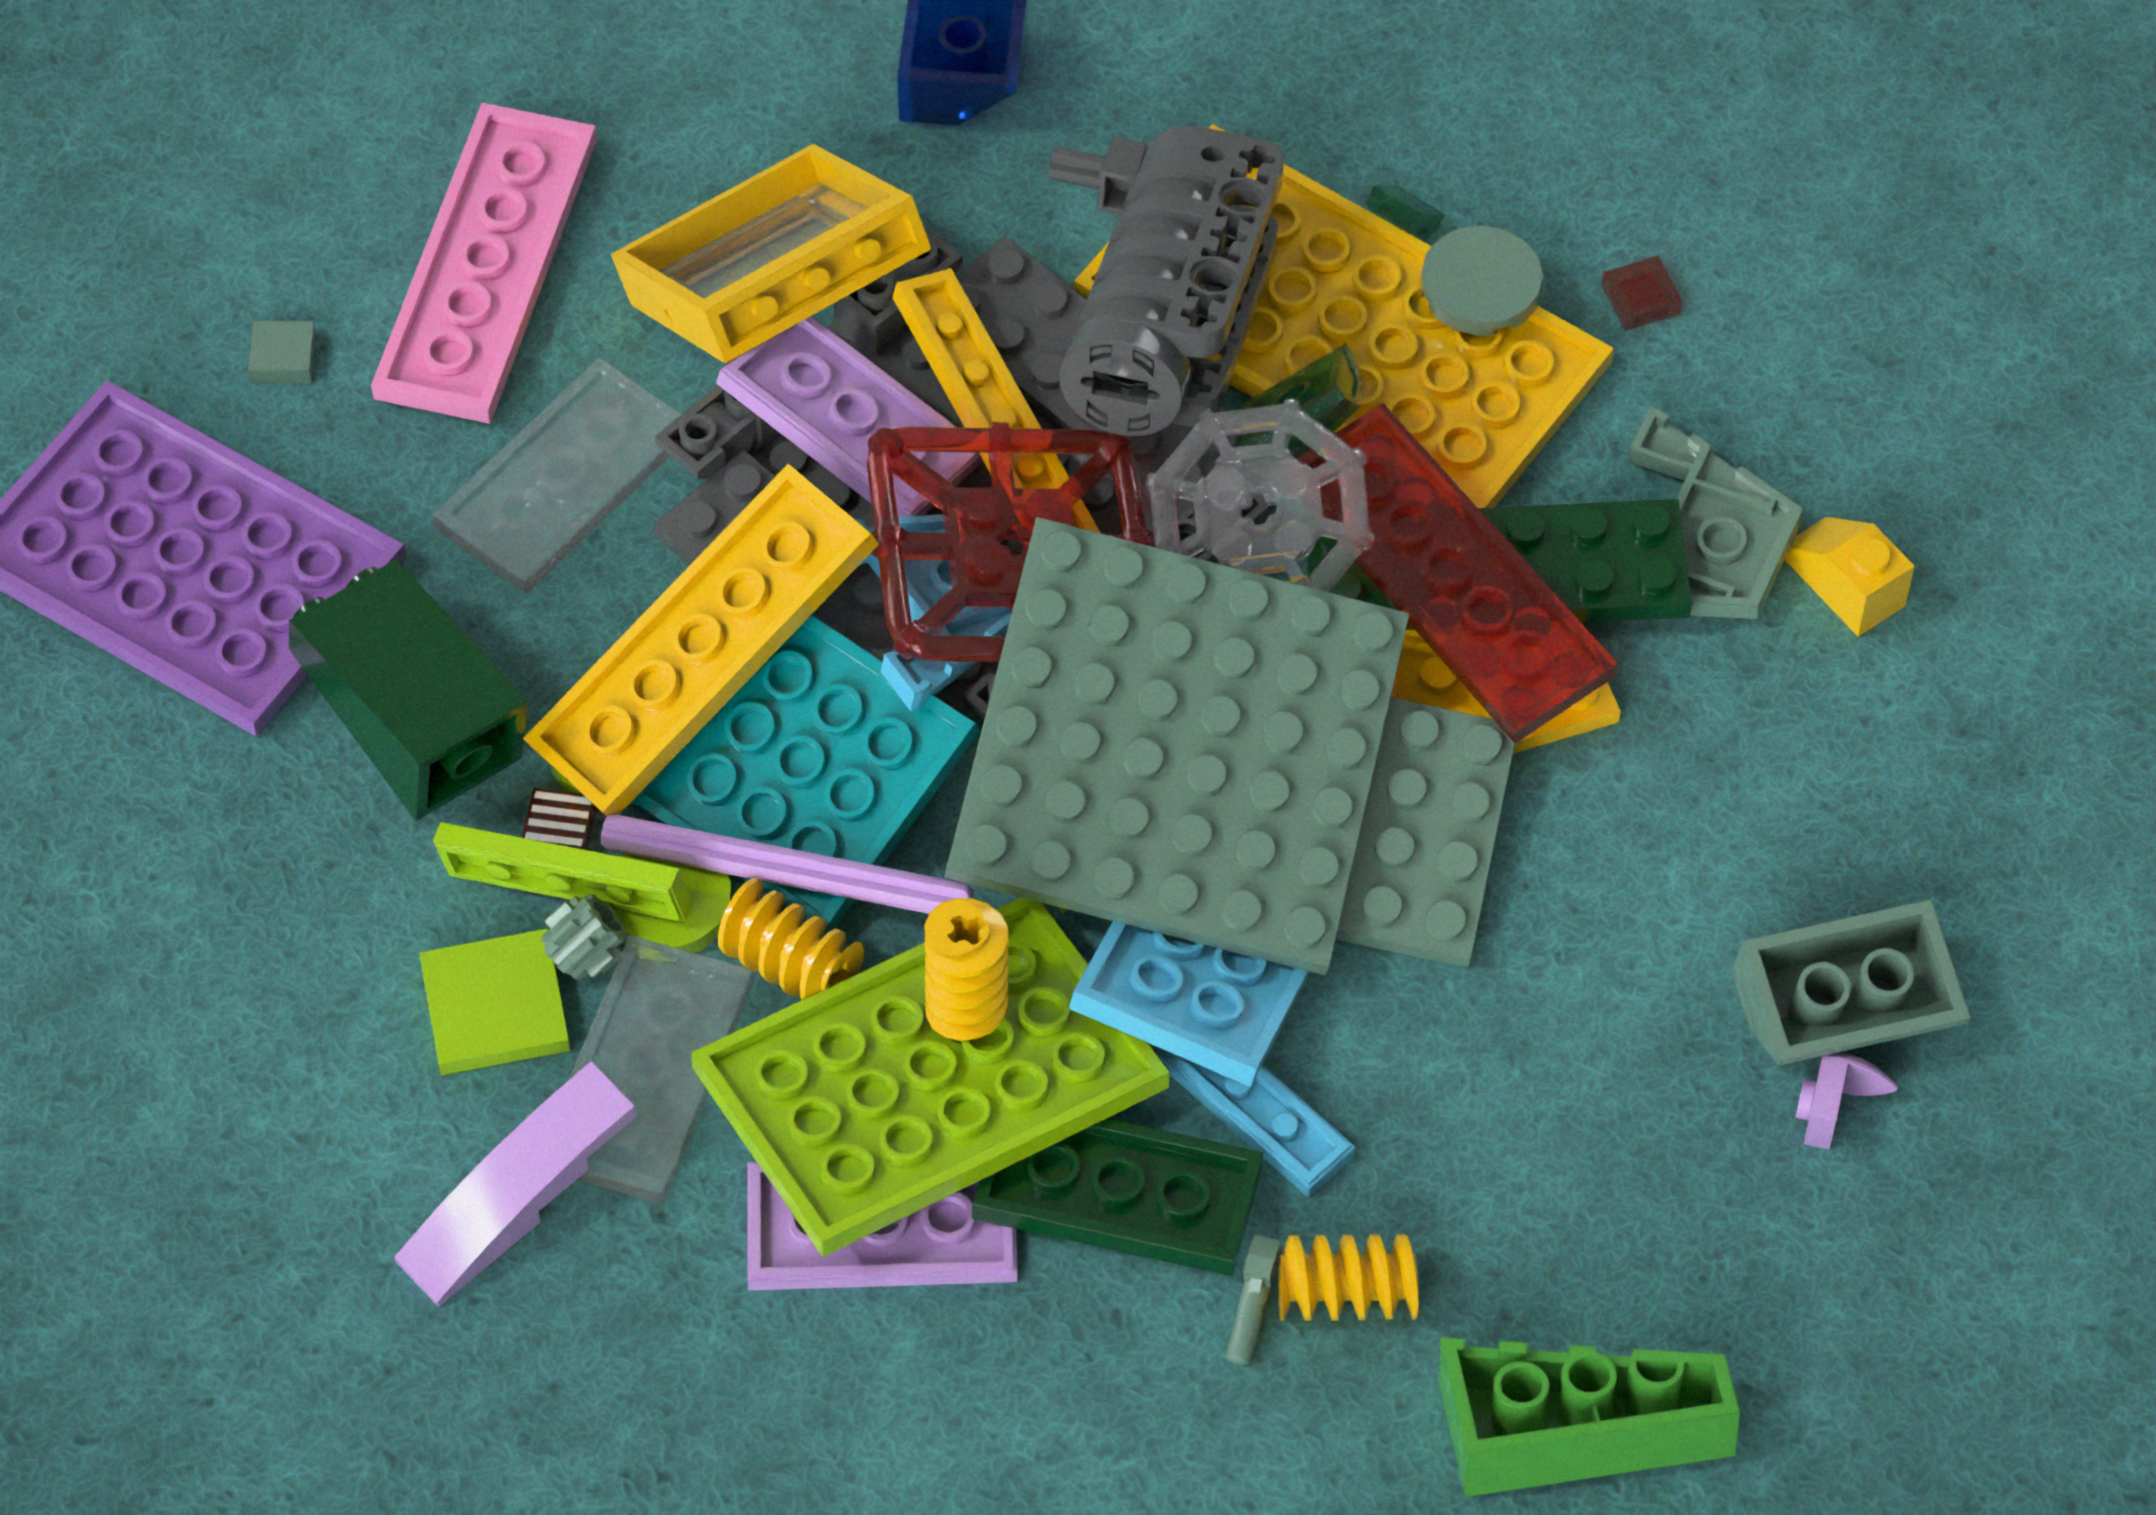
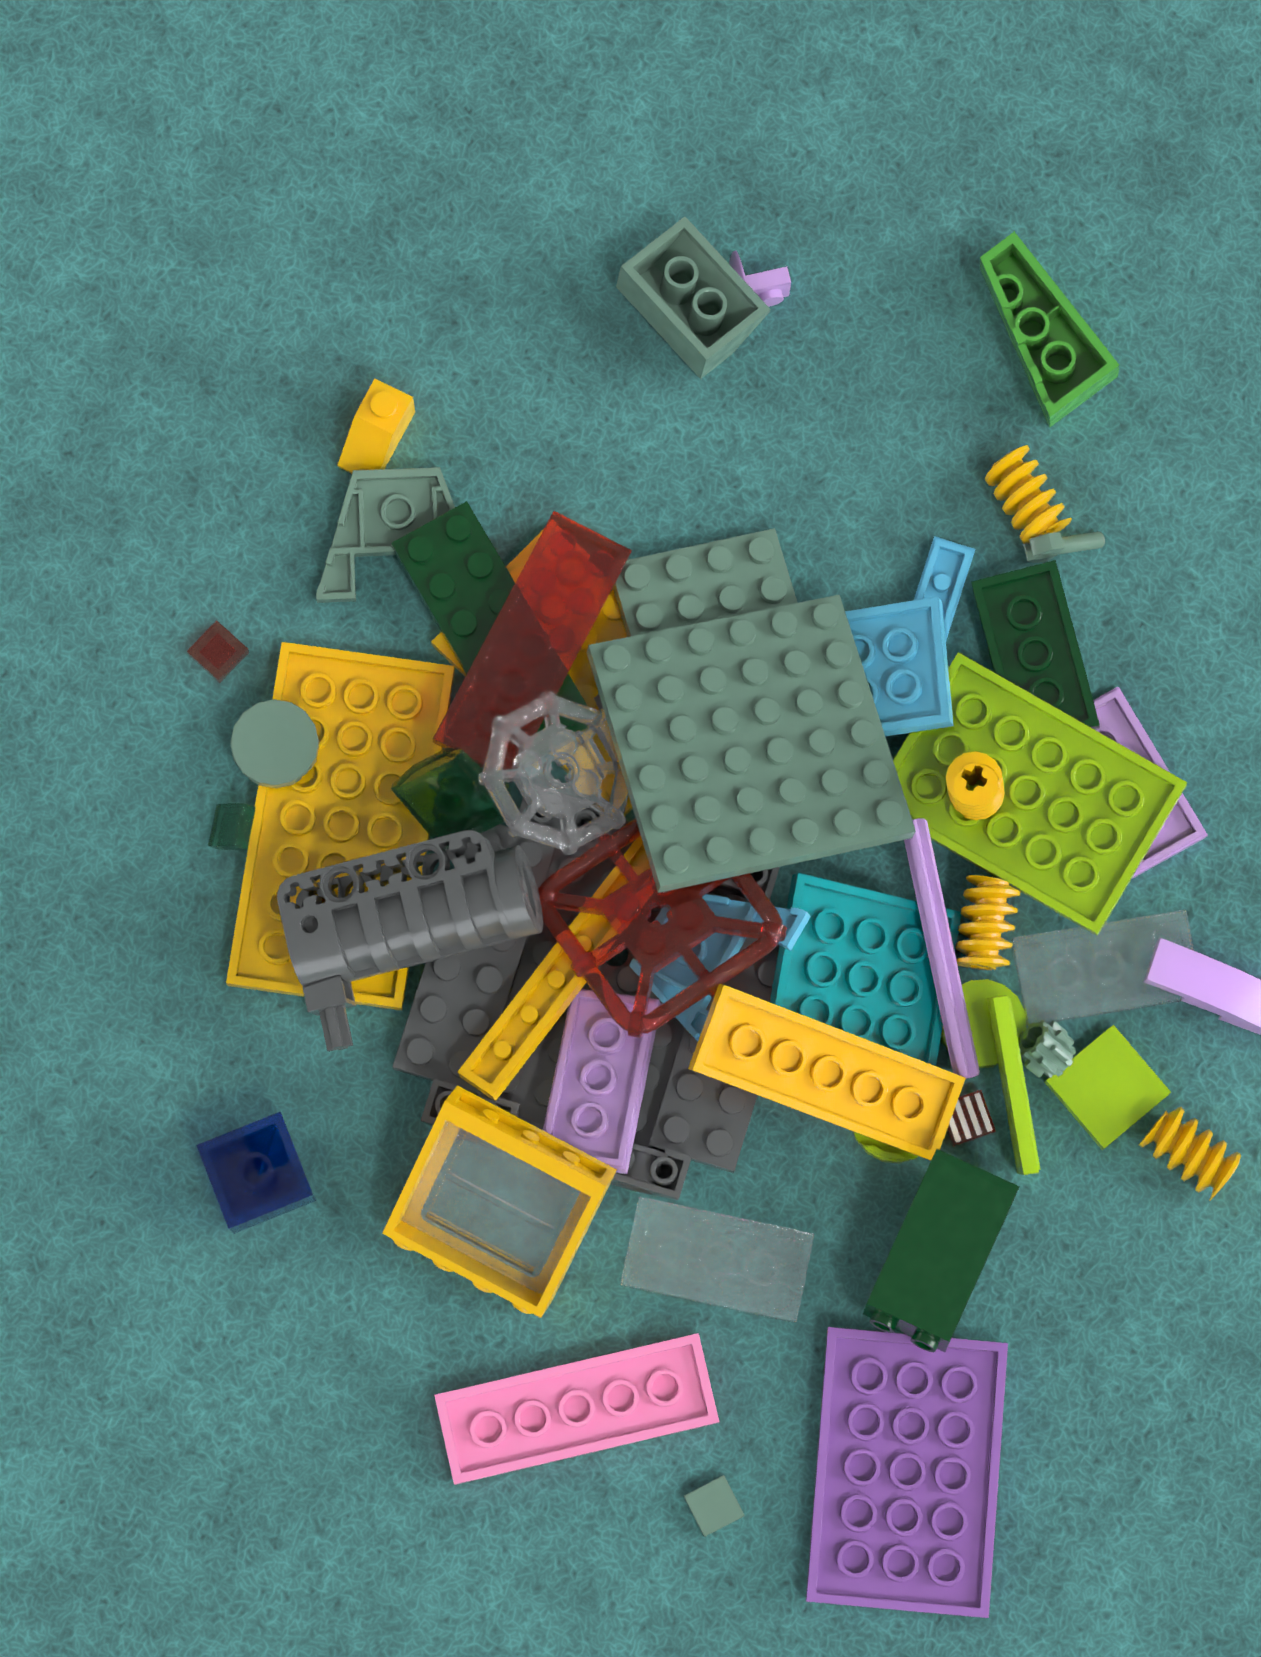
camera: 120 degrees left, 20 degrees up
none -> yellow piece [1139,1107,1241,1201]

